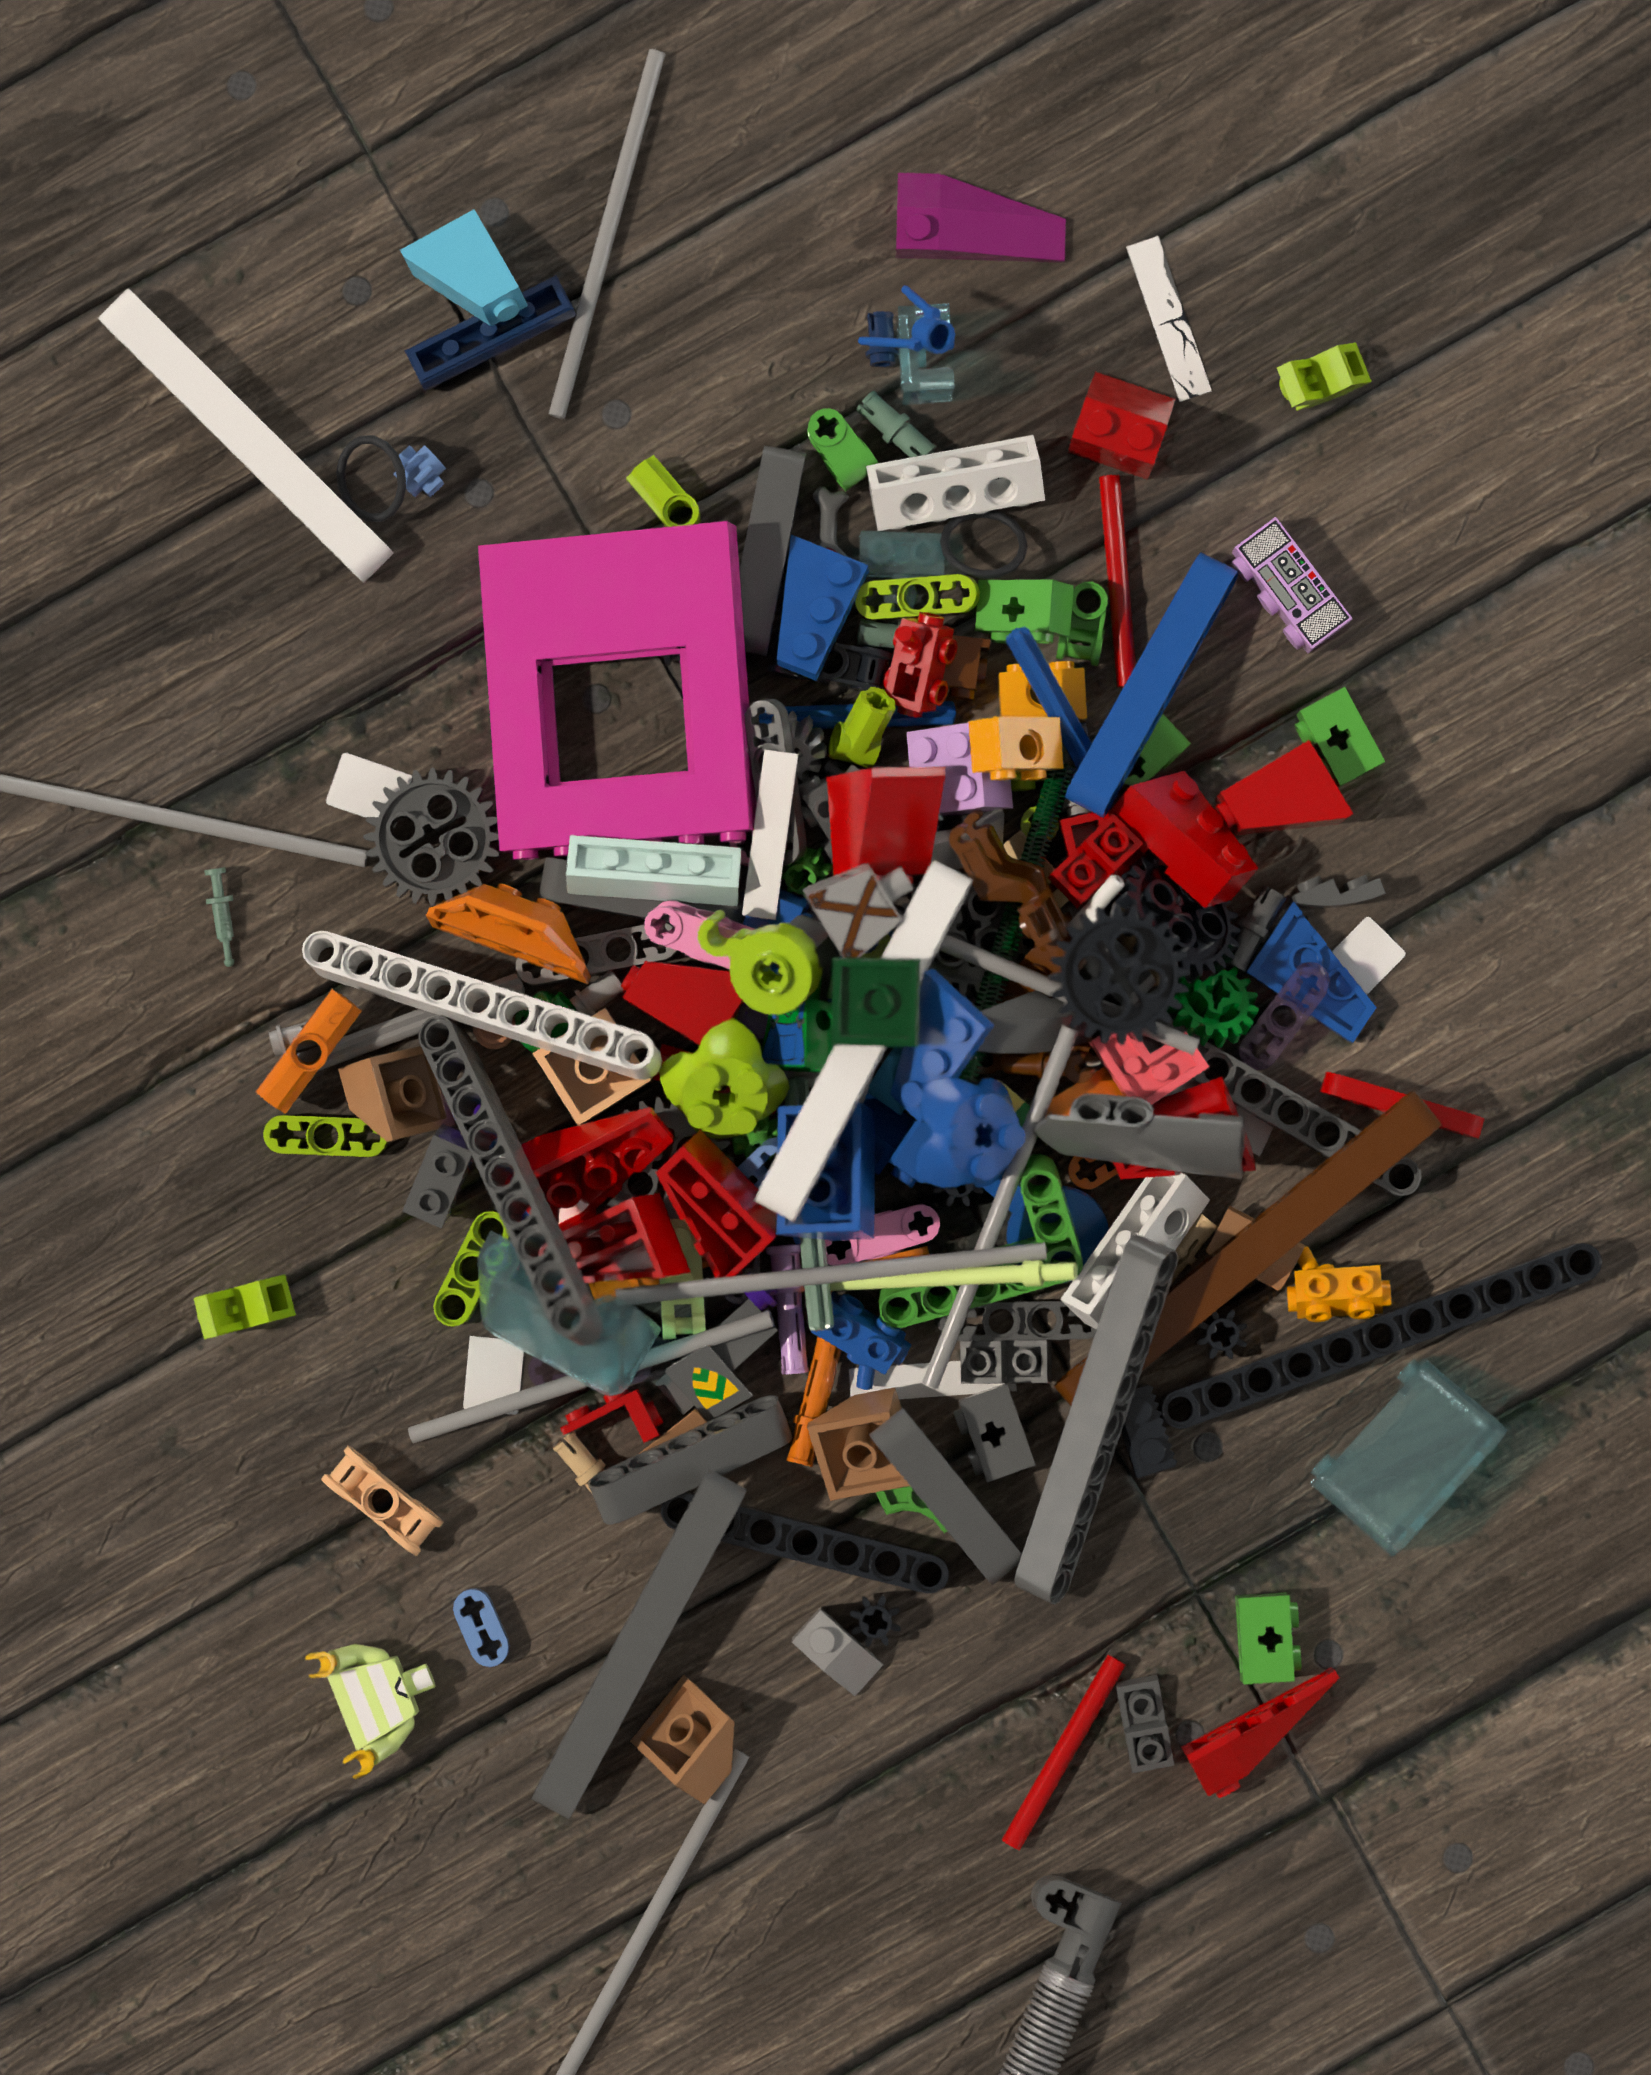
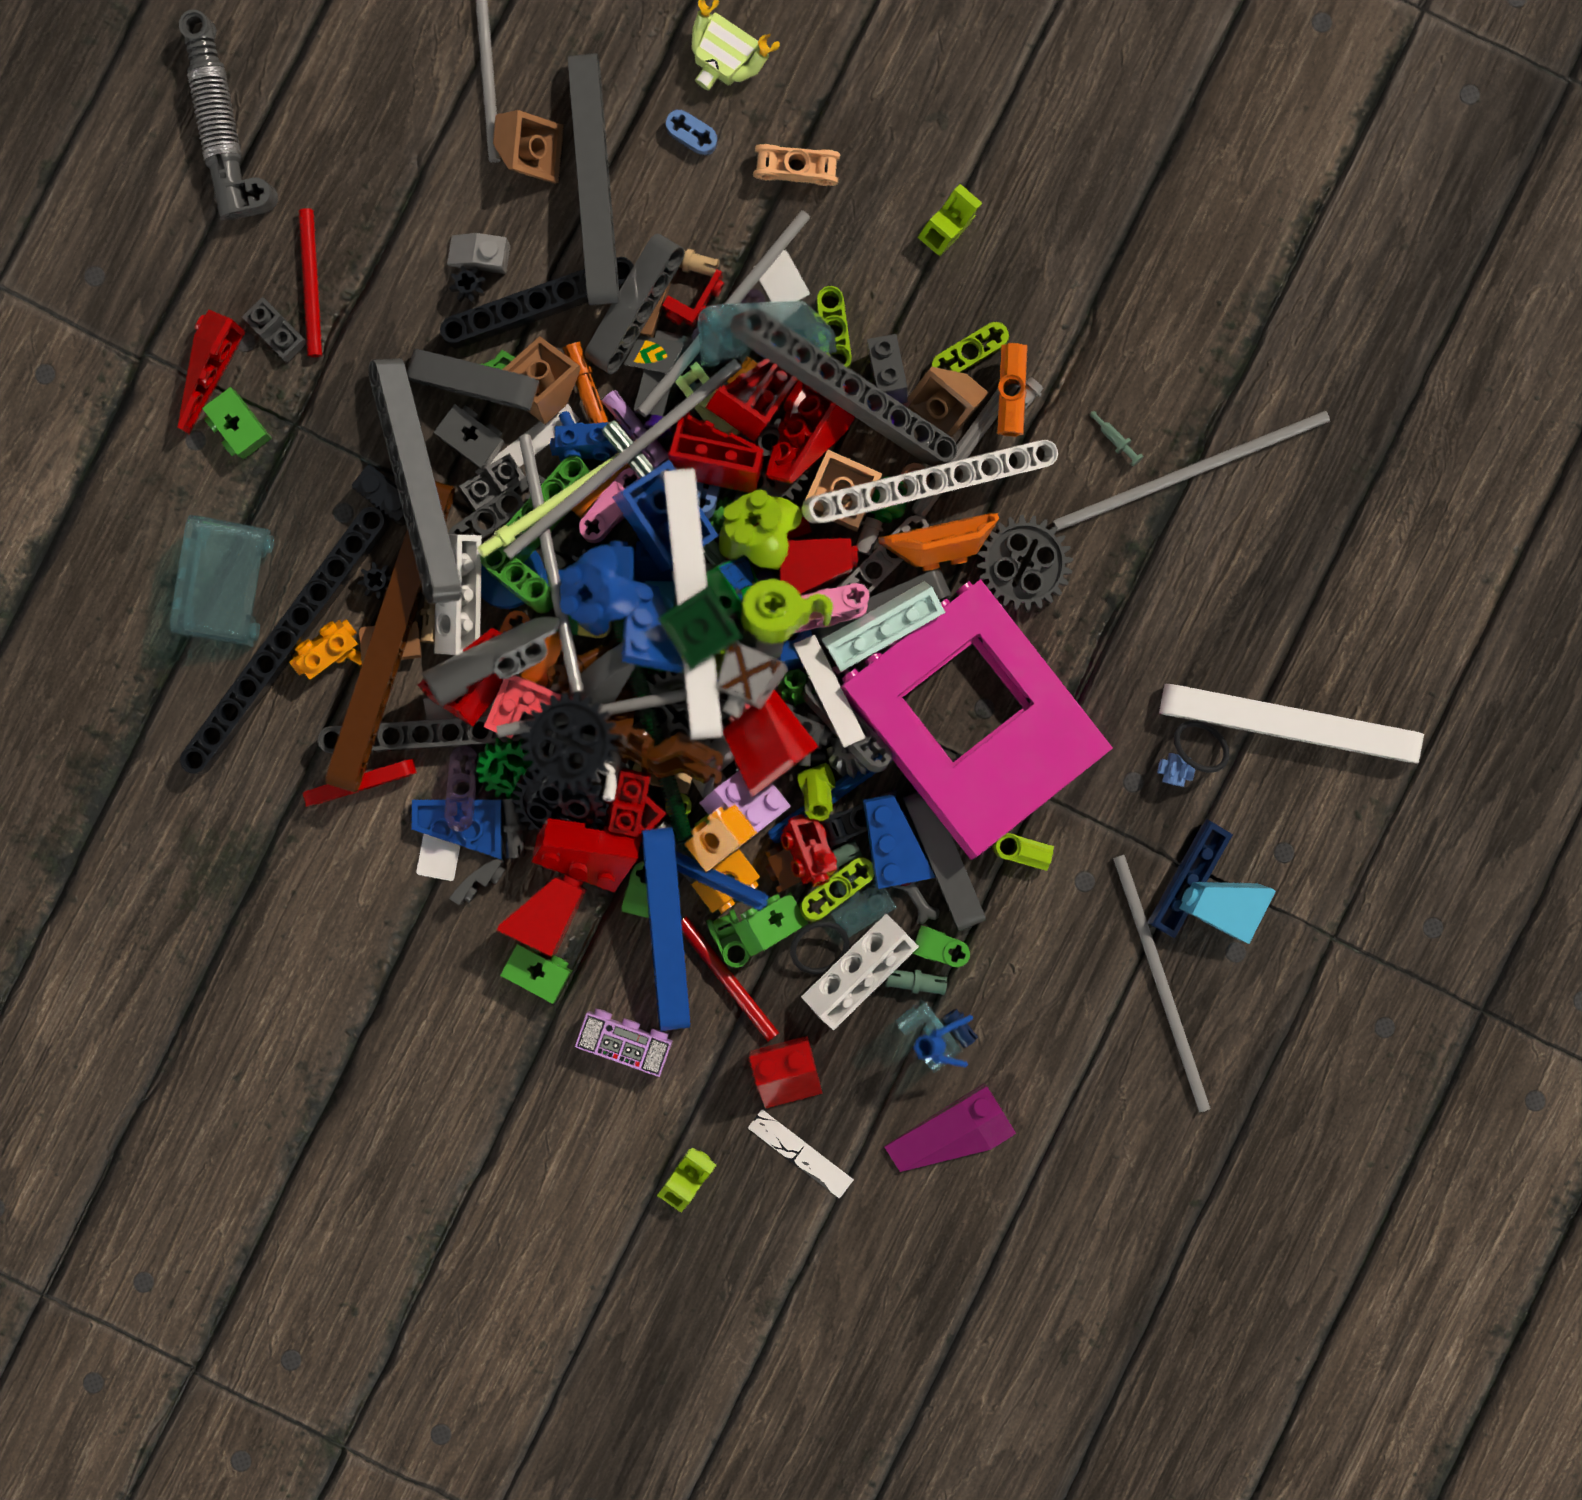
camera: 145 degrees right, 0 degrees up
white sticker [326,753,413,828] -> none

